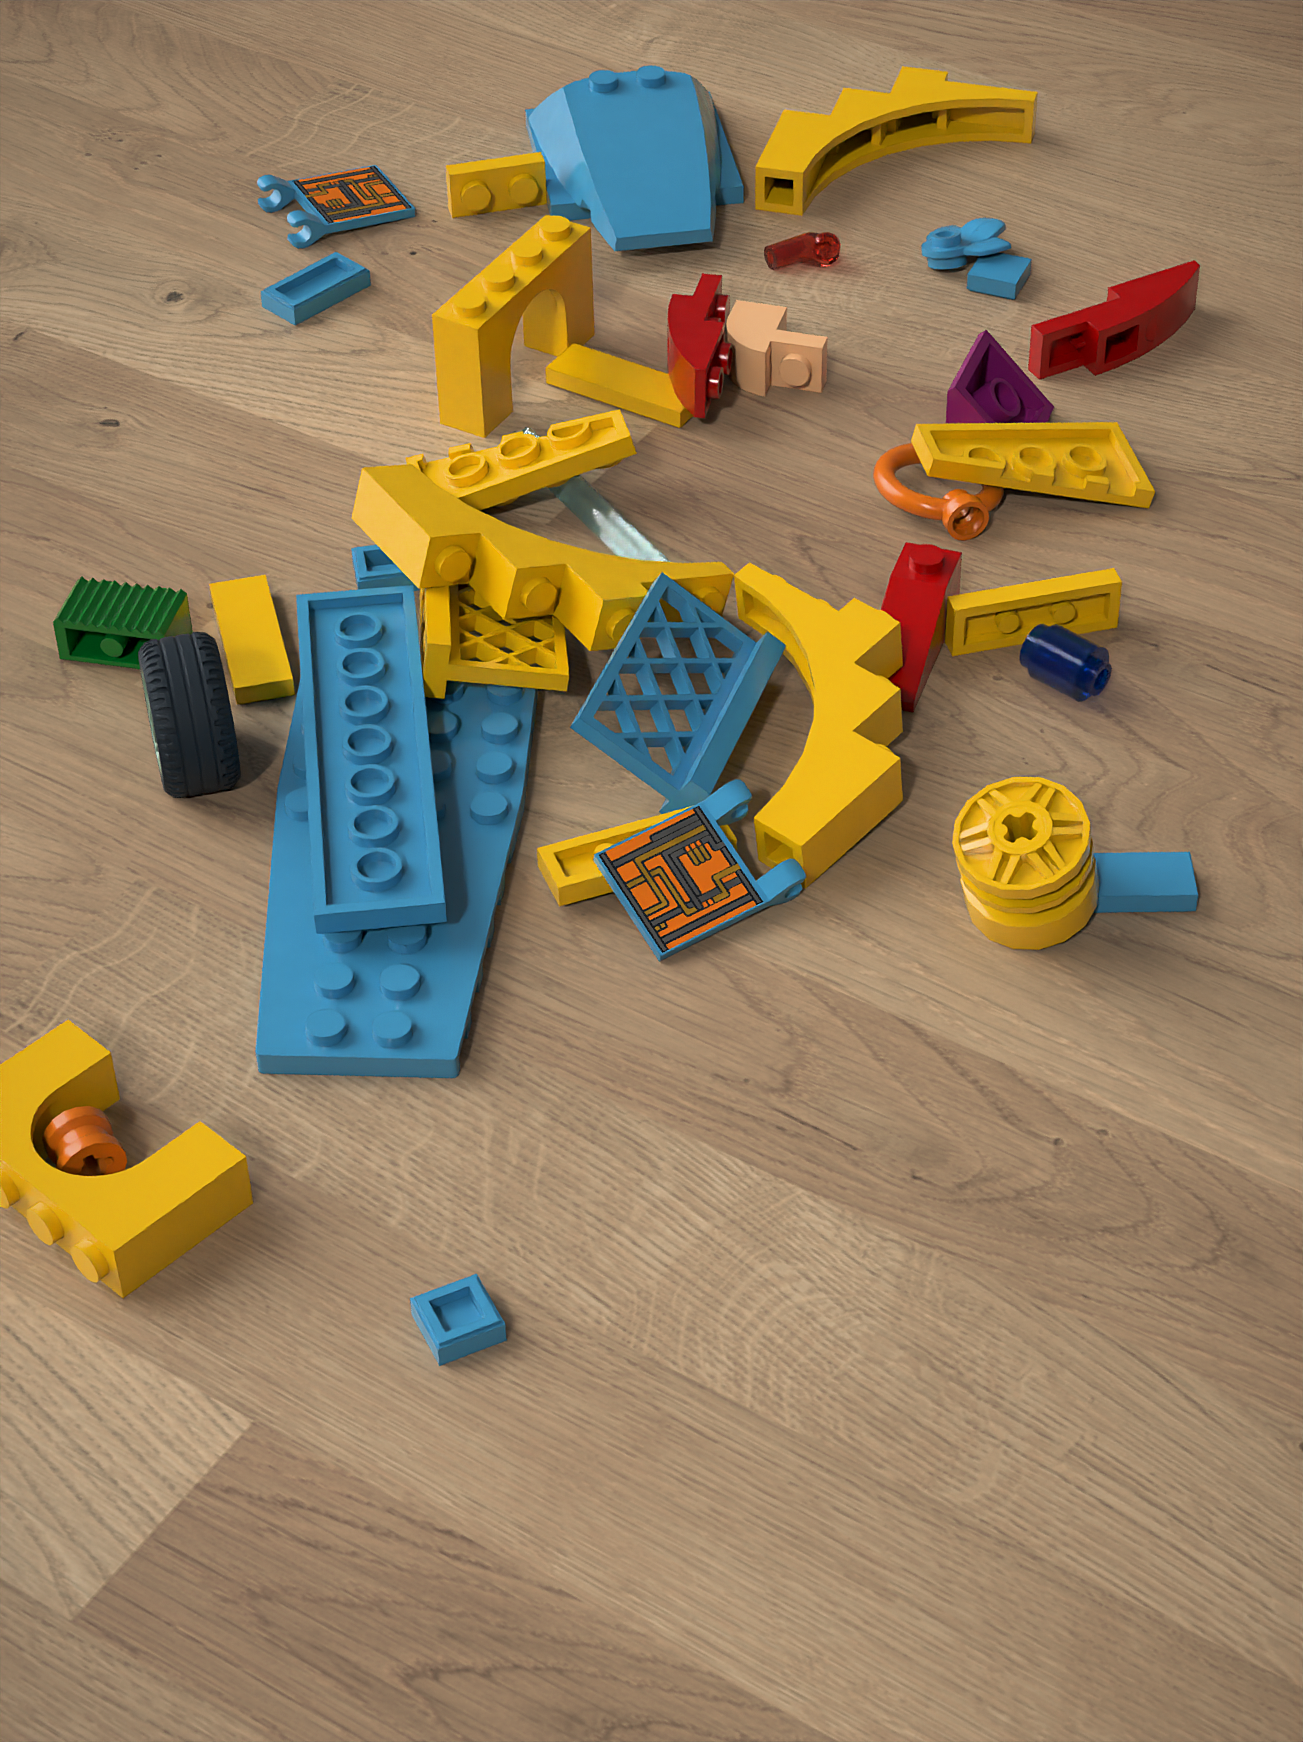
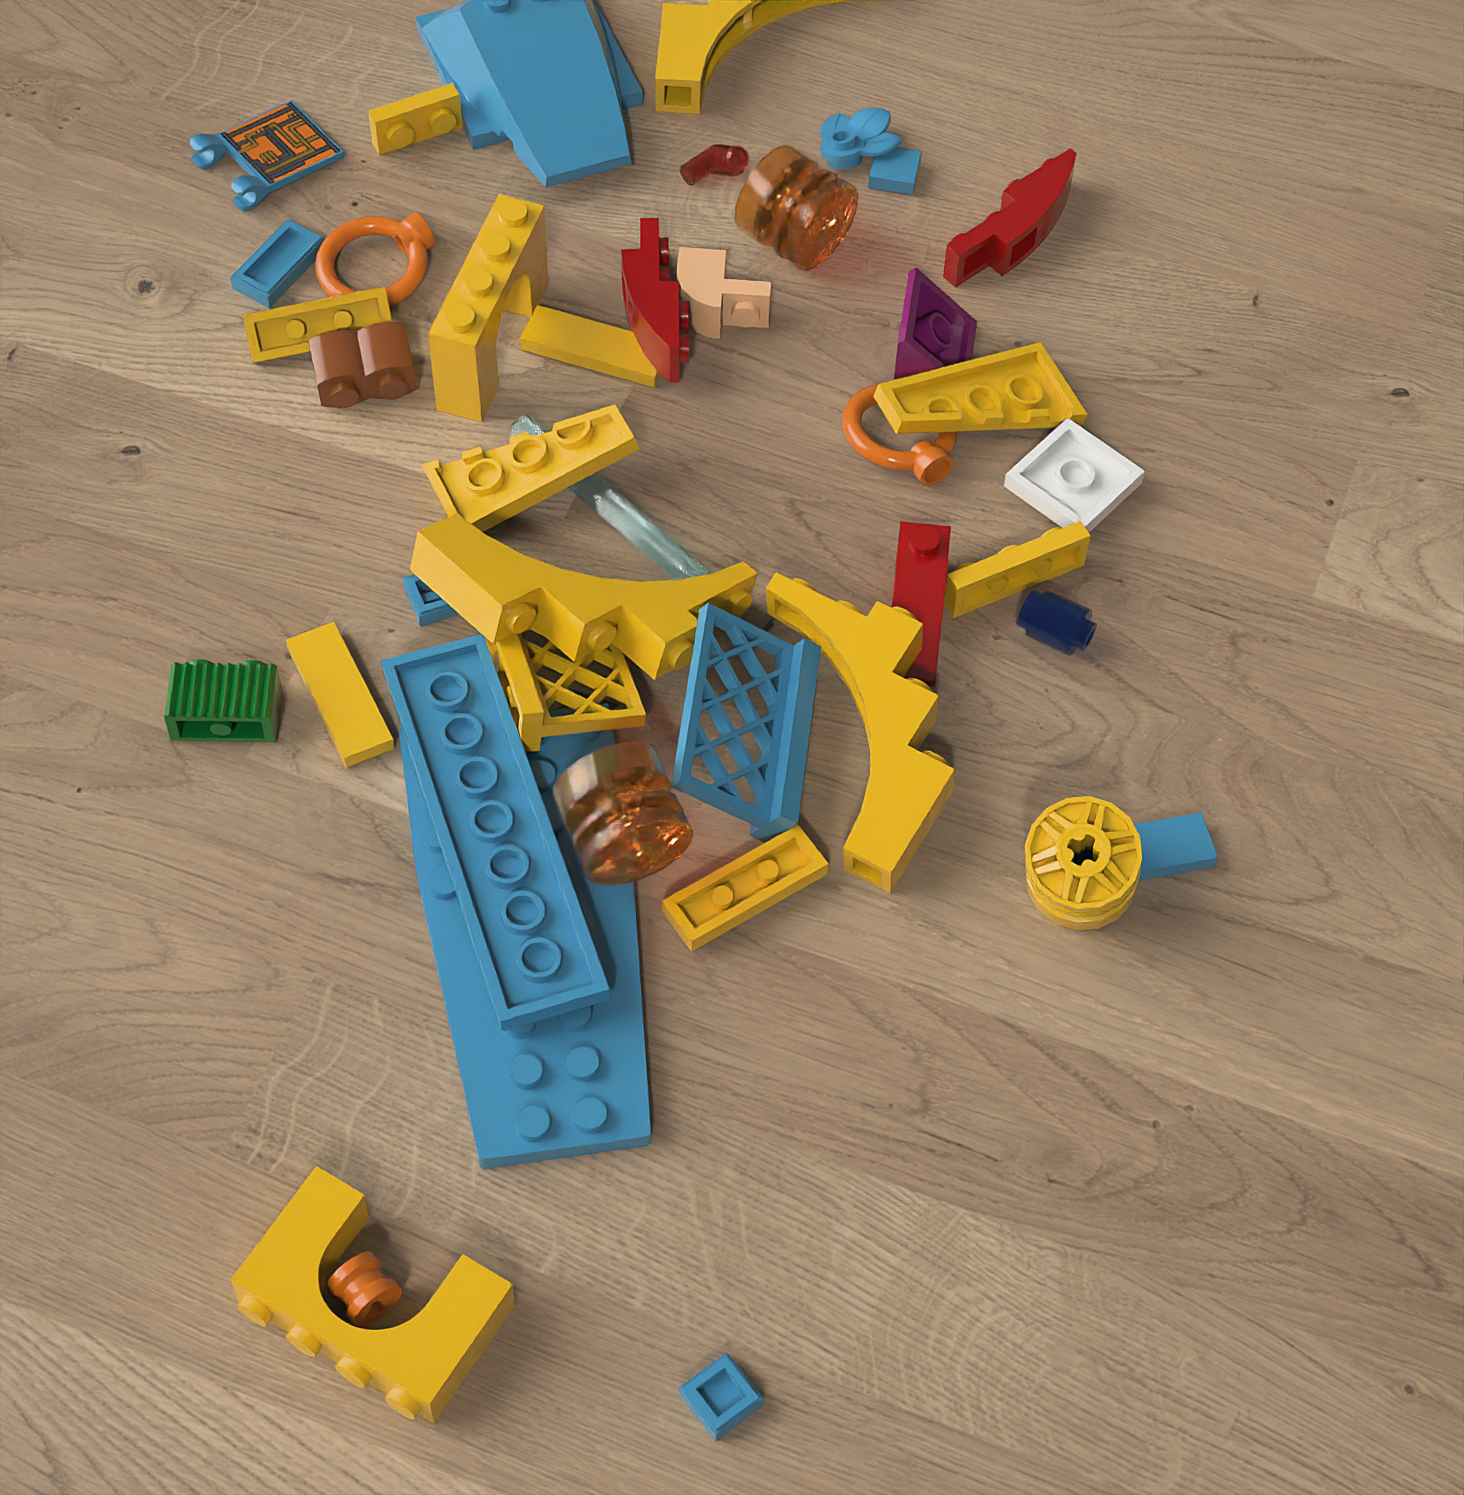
camera: 15 degrees left, 15 degrees up
black wheel [138,632,241,798] -> none
flag [593,779,806,962] -> none
none -> yellow plate [242,286,392,363]
none -> dark orange brick [309,322,417,408]
none -> orange piece [315,212,436,307]
none -> clear orange wheel [552,742,694,886]
none -> clear orange wheel [735,144,859,271]
none -> white plate [1004,418,1145,532]

